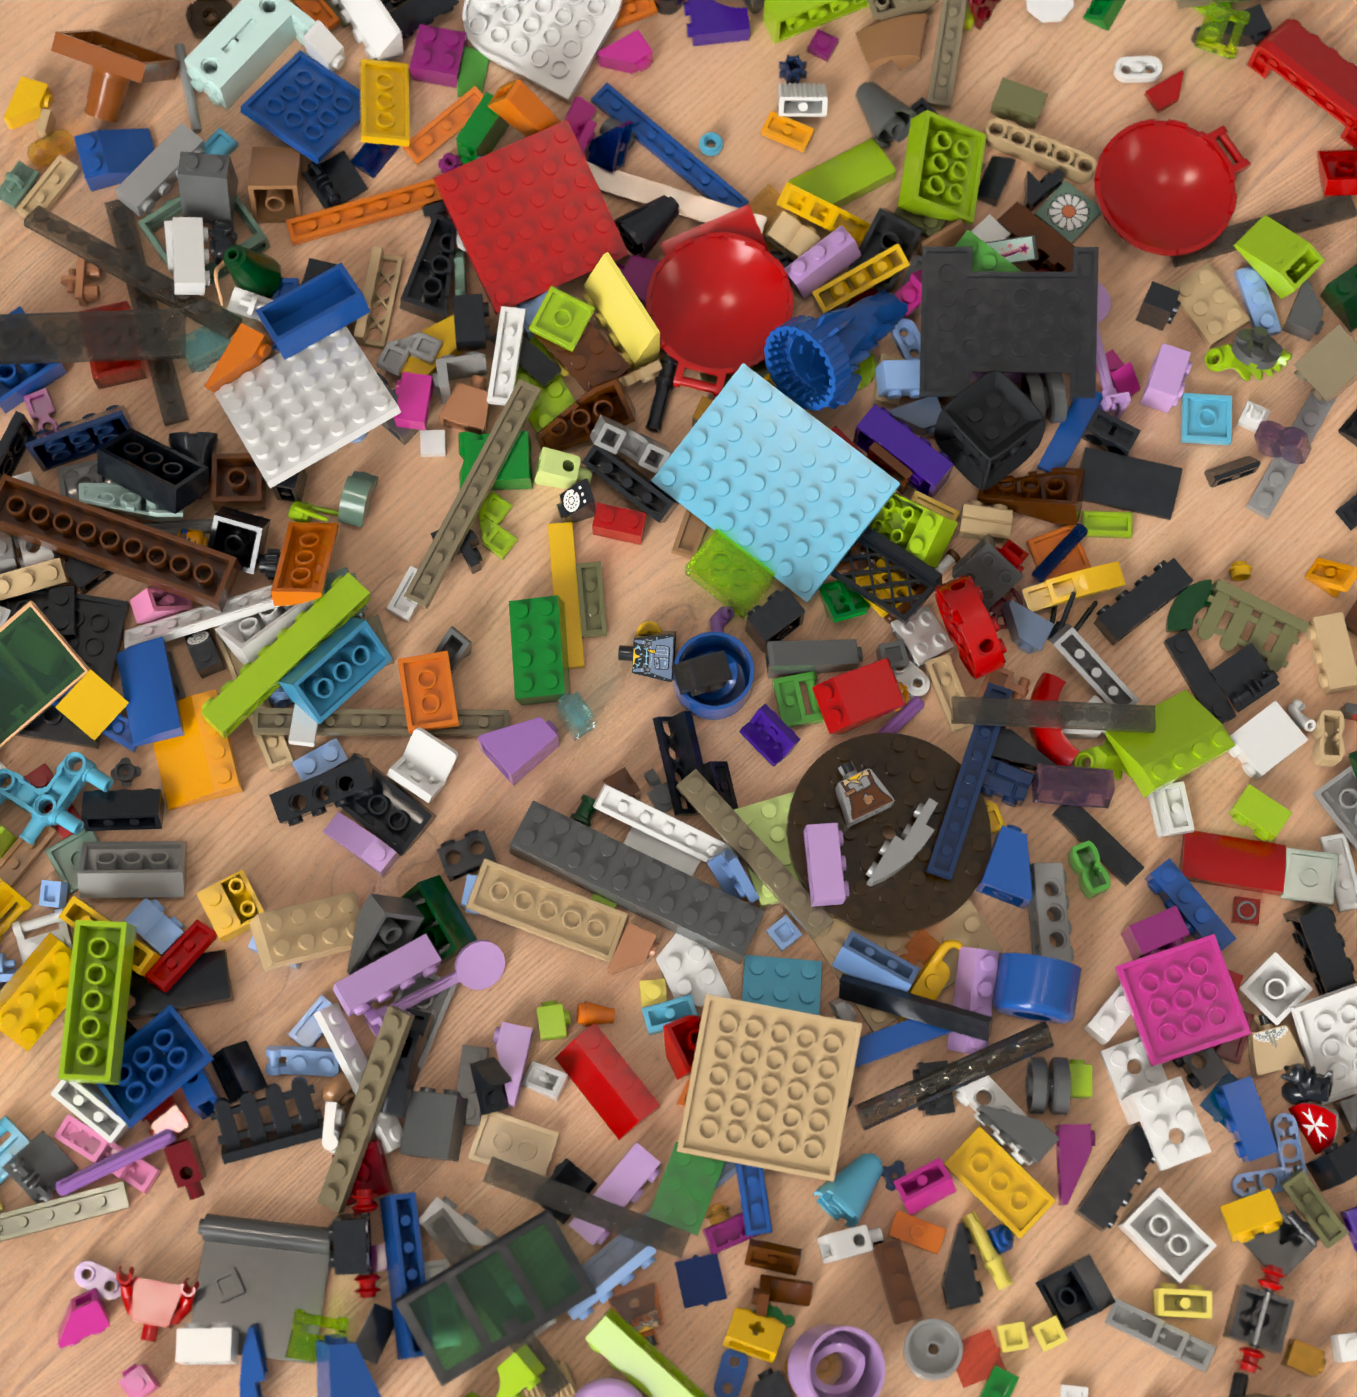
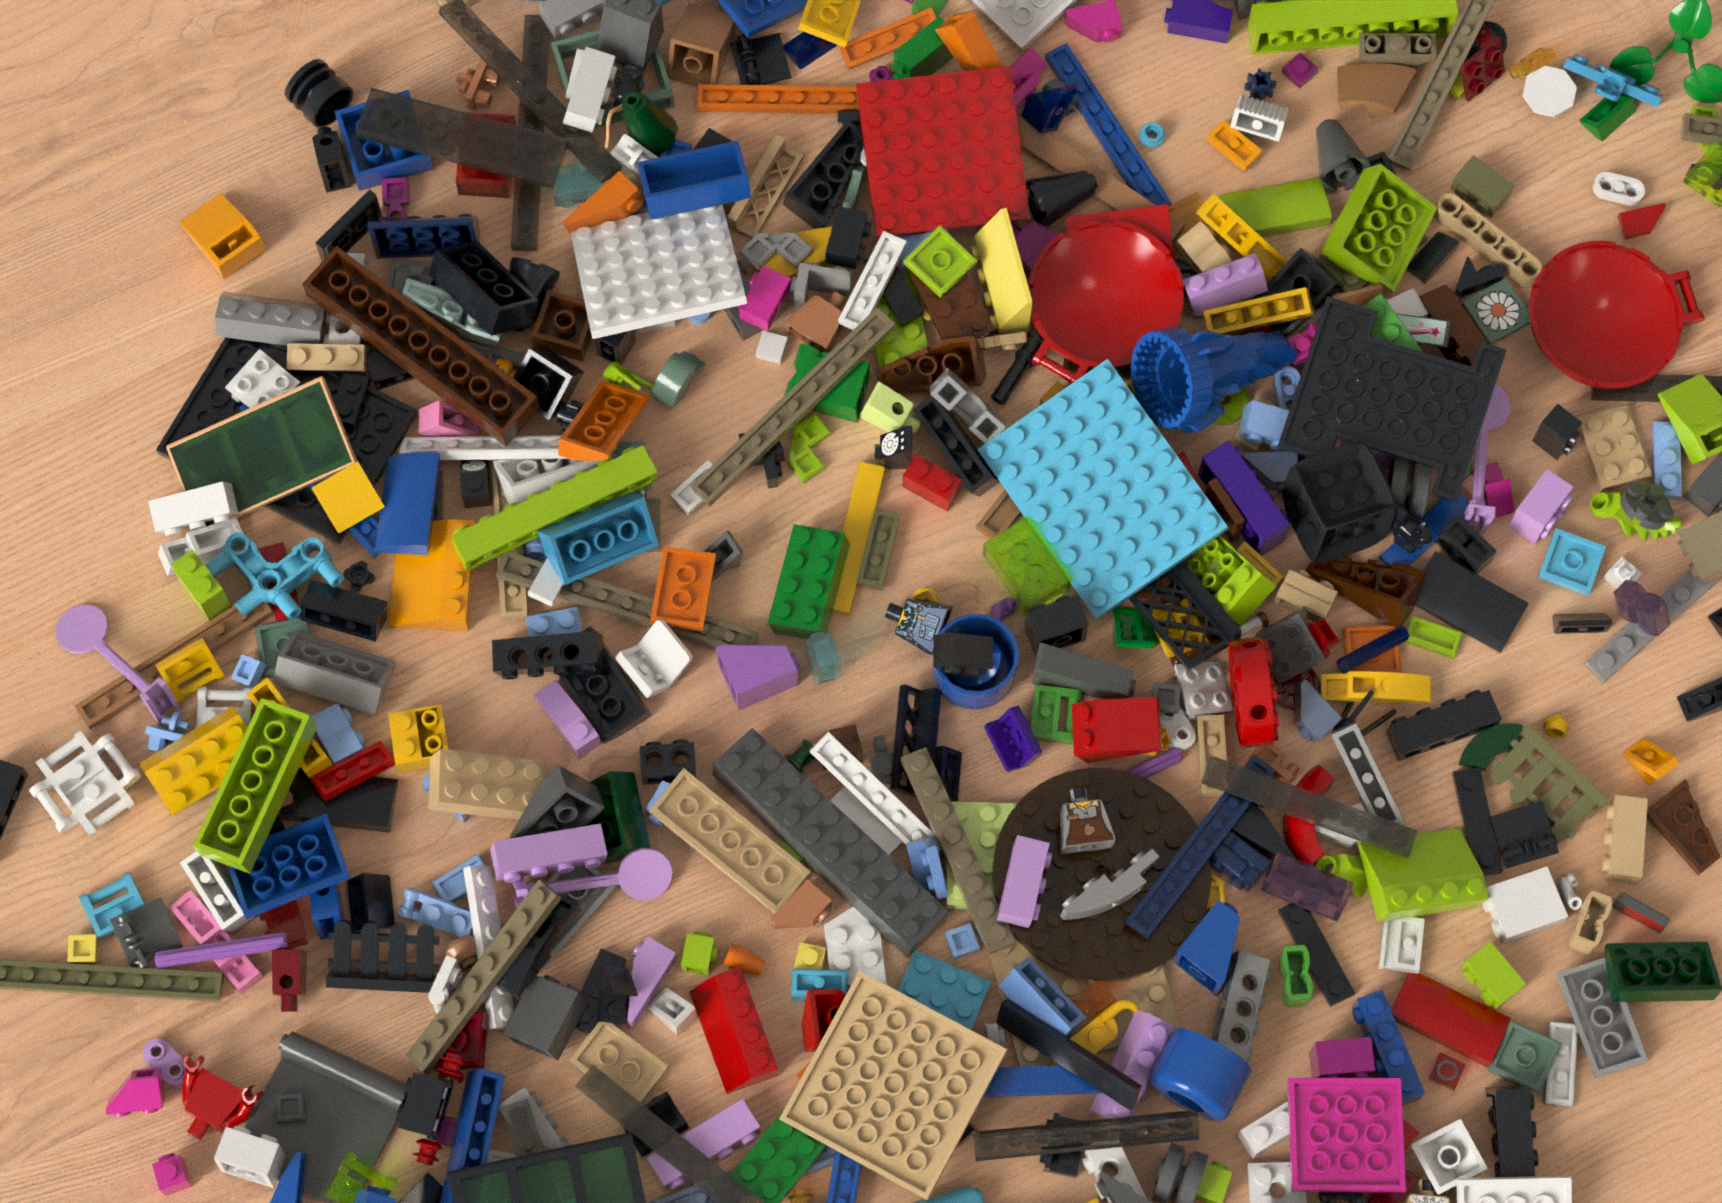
camera: 20 degrees right, 5 degrees down
none -> black animal [1391,501,1432,554]

